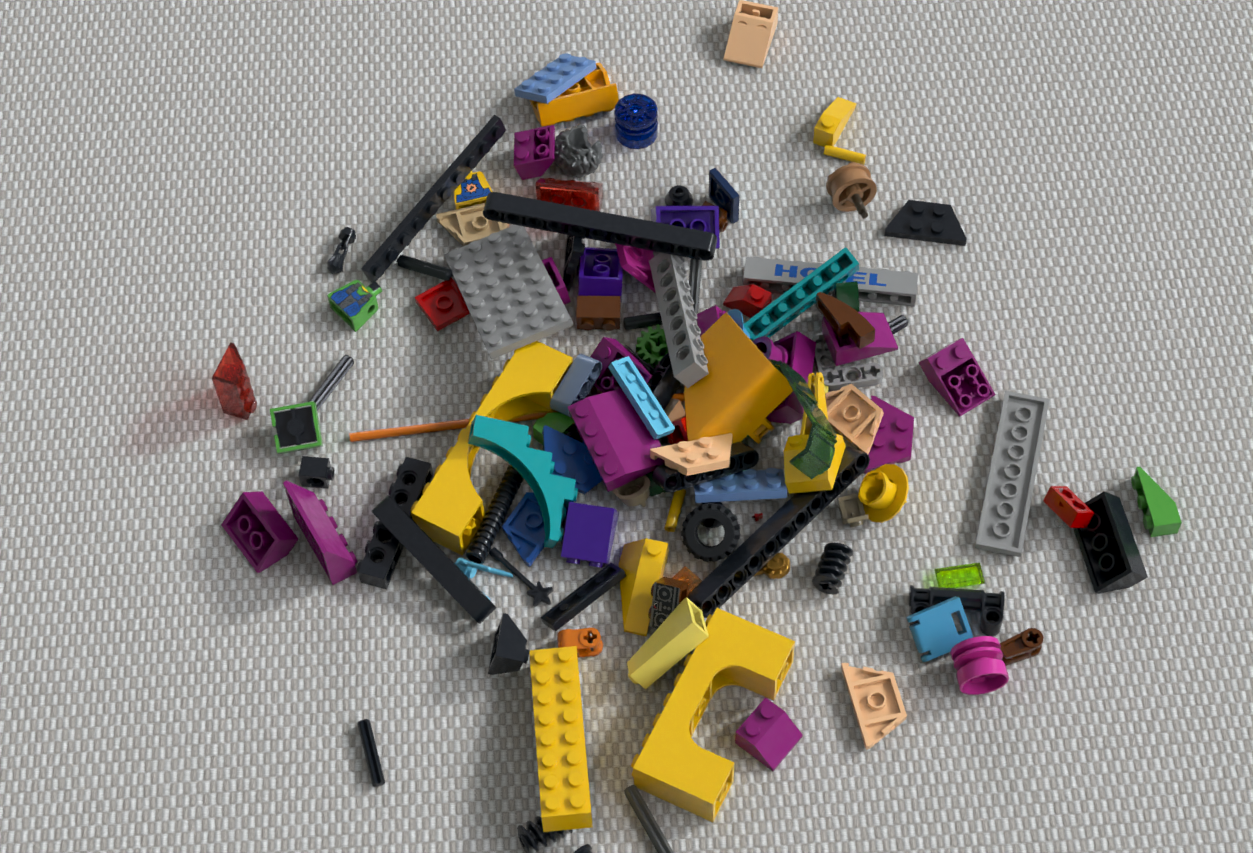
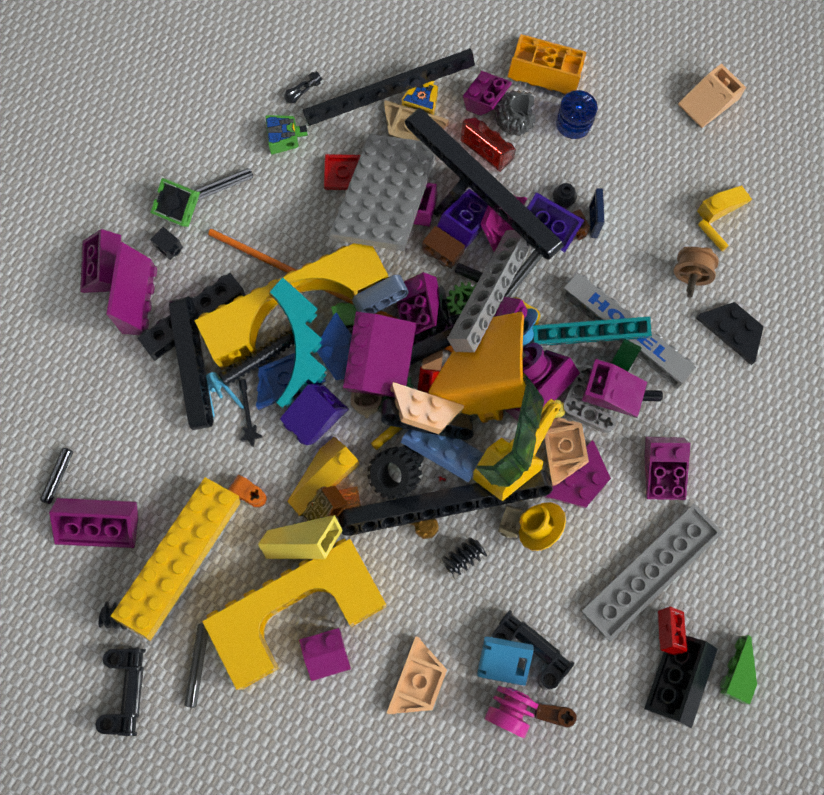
camera: 30 degrees right, 15 degrees up
clear red slope [212,342,257,420] -> none
black axle [396,254,453,281] -> none
black slope [488,613,530,675] -> none
medium blue plate [514,53,597,104] -> none
black tile [541,563,626,632] -> none
medium azure plate [608,356,675,440] -> none
red slope [723,284,772,318] -> none
reddish brown slope [815,292,876,349] -> none
clear neon green tile [934,562,985,588] -> none
none -> magenta slope [49,498,138,548]

